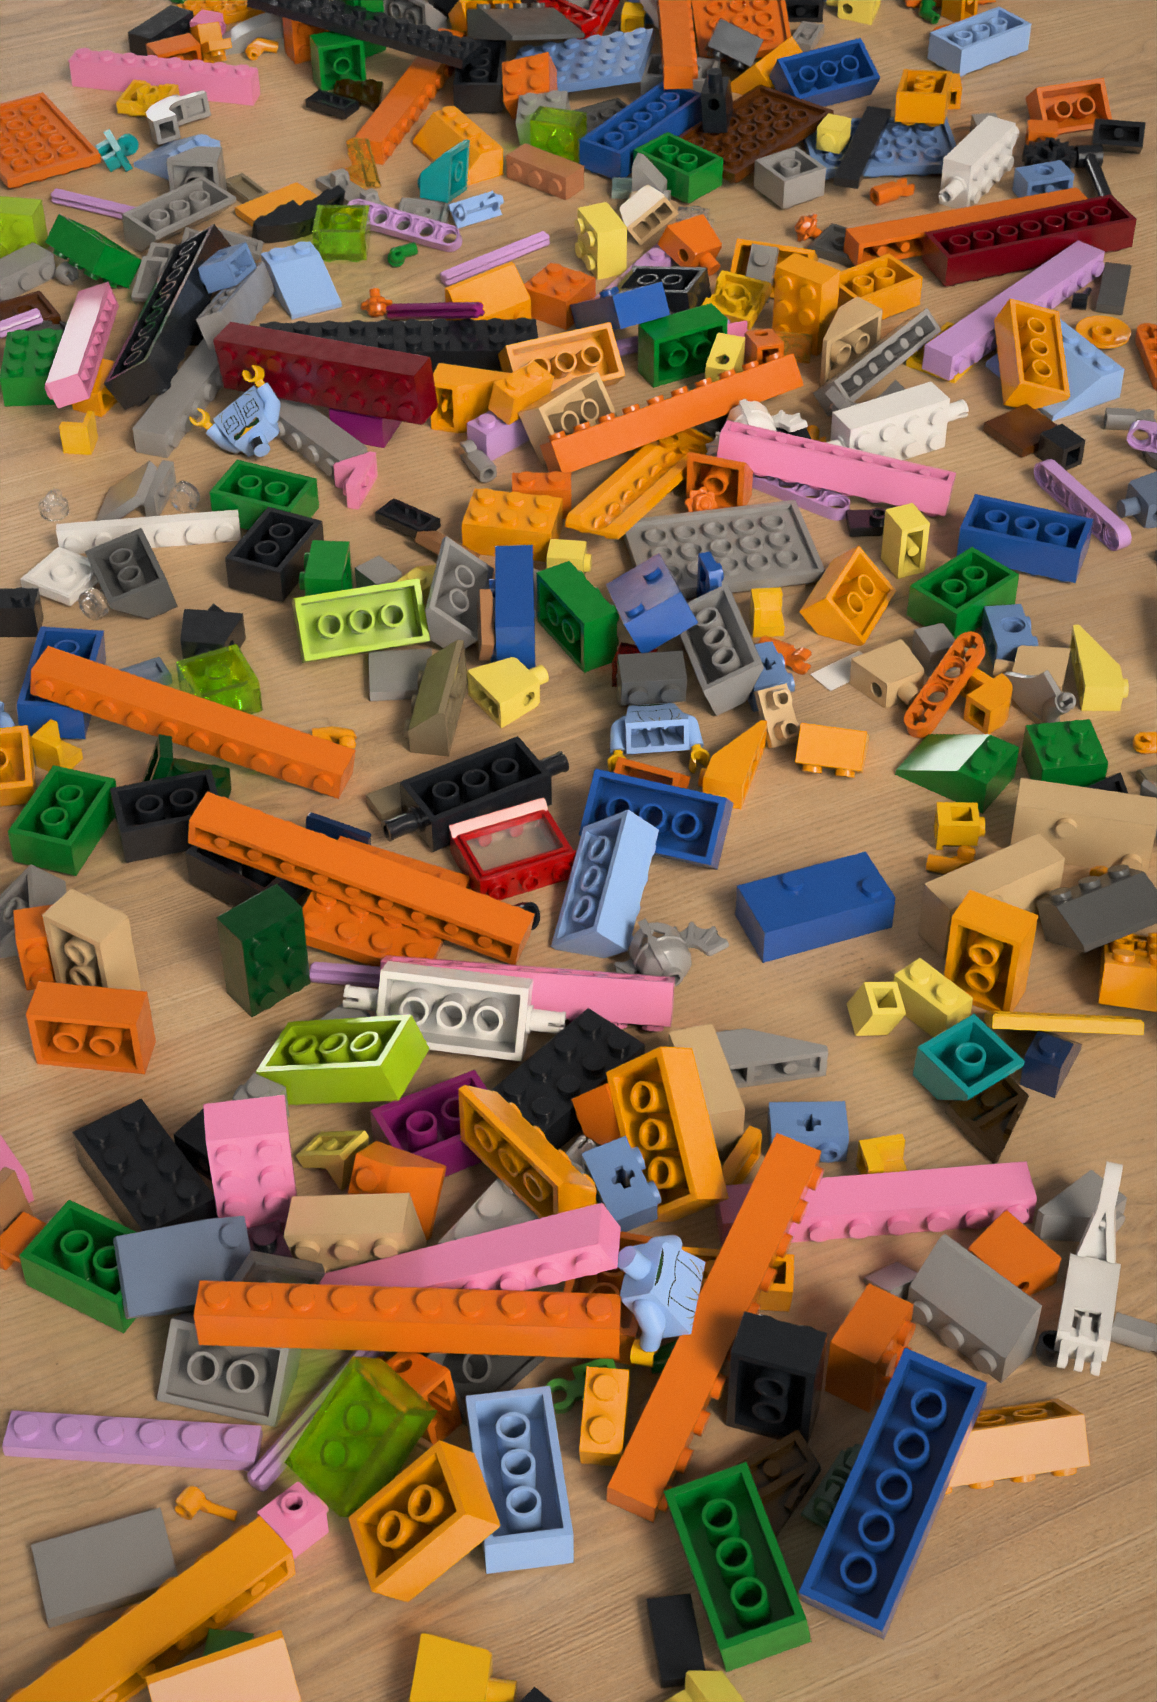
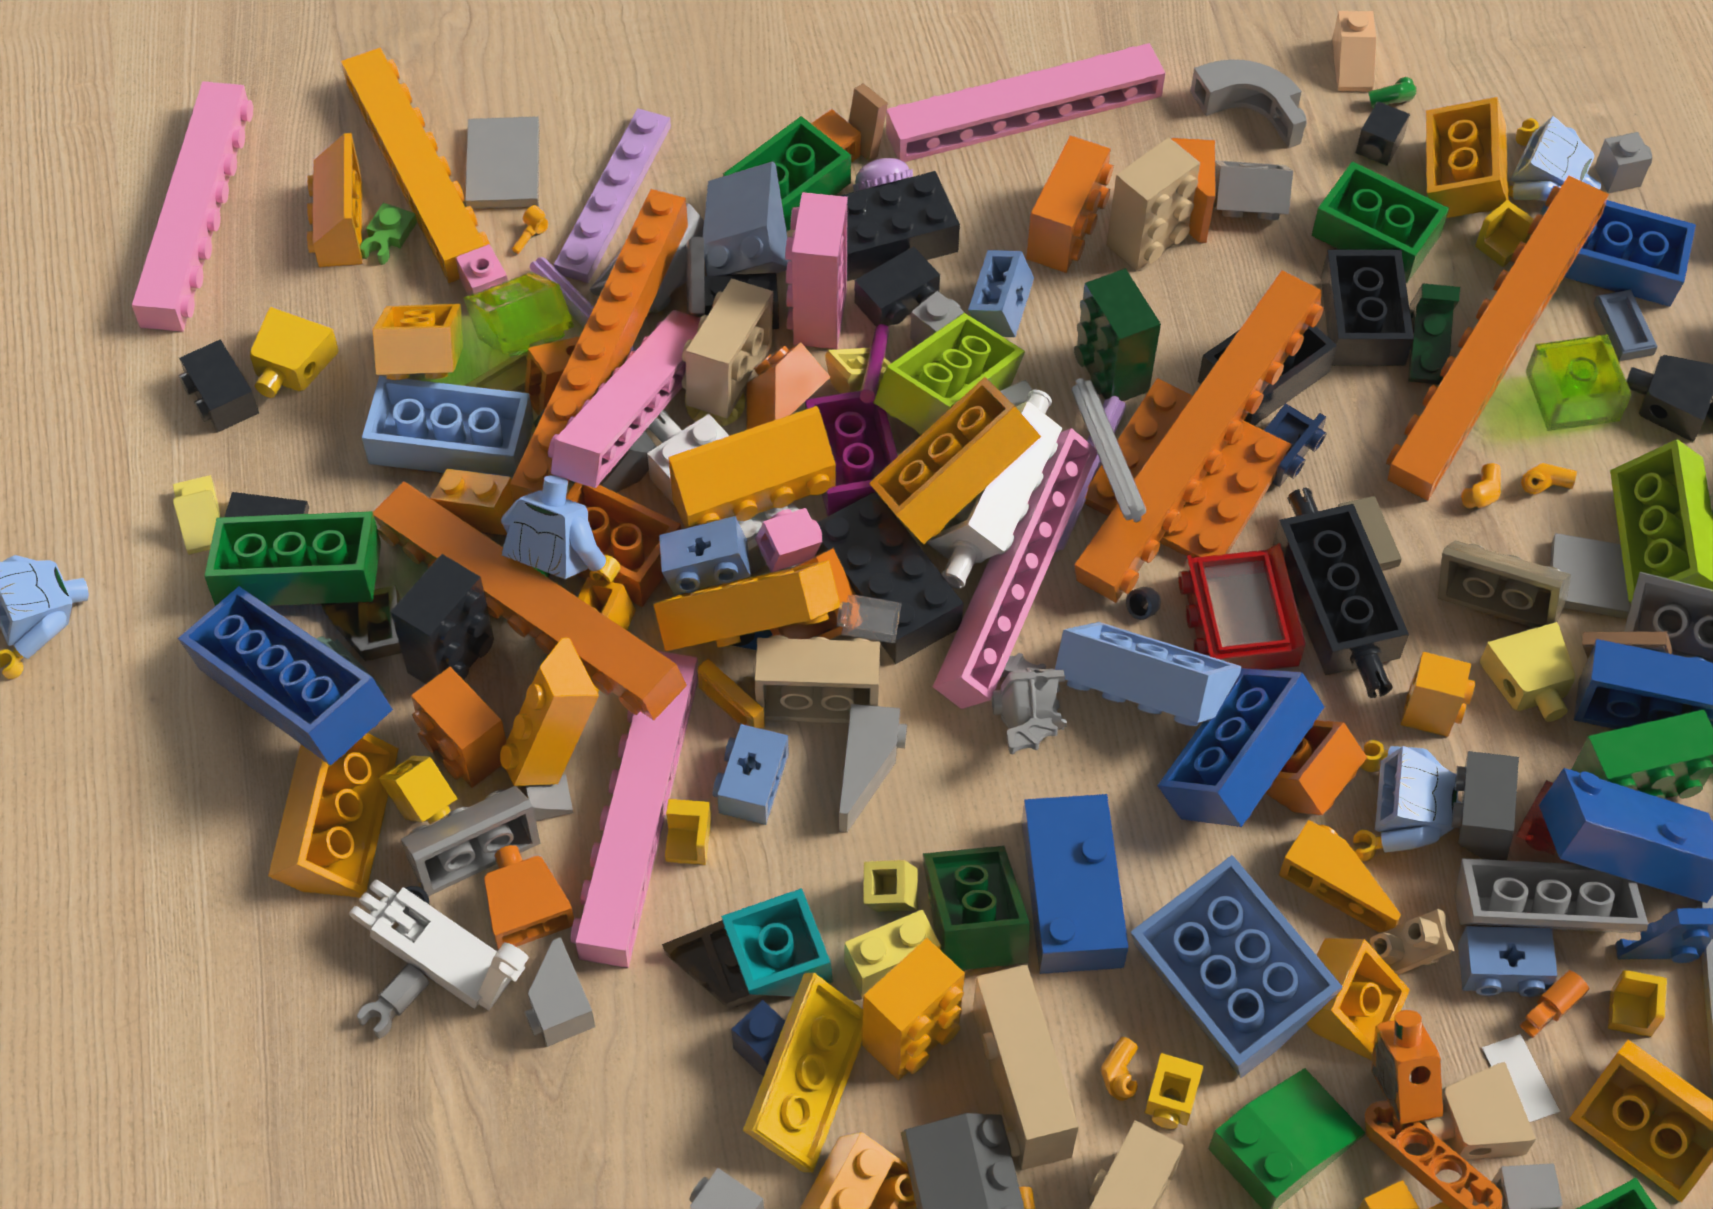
camera: 105 degrees right, 15 degrees up
none -> yellow brick [378,755,457,824]
none -> light orange slope [500,638,599,786]
none -> bright pink brick [755,508,822,573]
none -> clear brick [837,595,902,643]
none -> lavender hat [853,158,913,192]
none -> magenta bar [860,324,890,403]
none -> light orange brick [869,377,1042,544]
none -> dark green slope [923,845,1030,971]
none -> medium blue brick [968,250,1034,338]
none -> light grey axle [1071,378,1146,523]
none -> medium blue slope [1130,855,1343,1078]
none -> orange torso [1371,1010,1443,1125]
none -> light orange brick [1400,652,1475,737]
none -> light orange arm [1521,463,1577,494]

